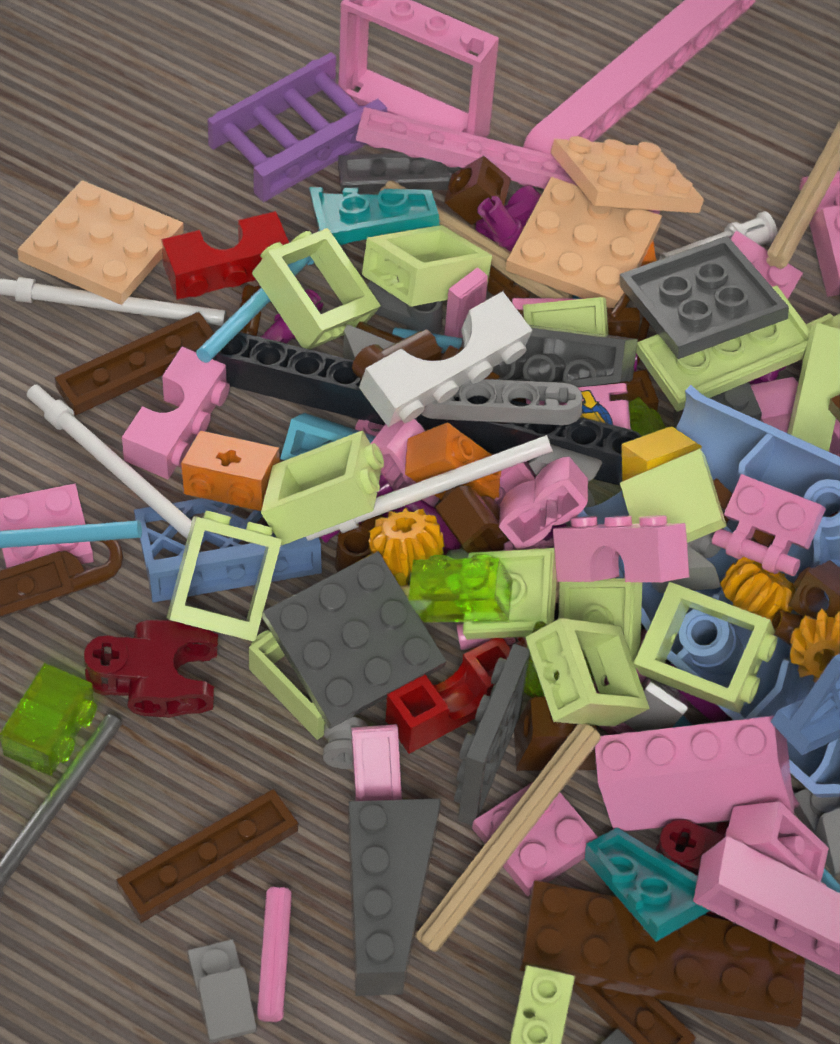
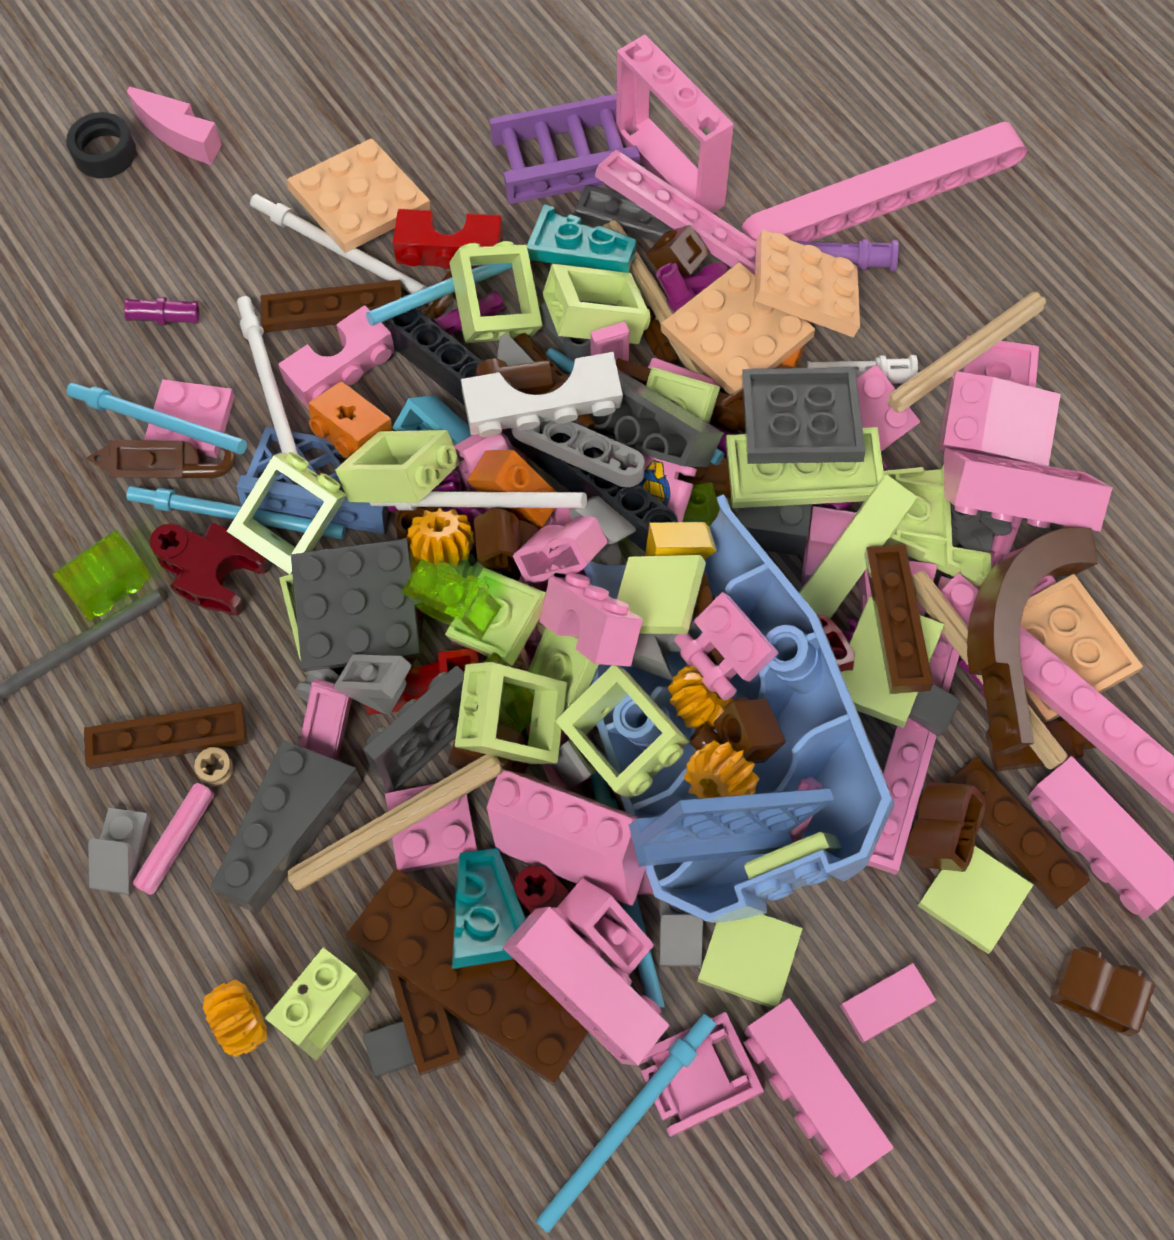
camera: 30 degrees right, 10 degrees up
none -> medium azure bar [126,486,346,540]
none -> tan bush [194,747,234,787]
none -> light grey slope [333,654,412,714]
none -> medium lavender pin [794,239,898,272]

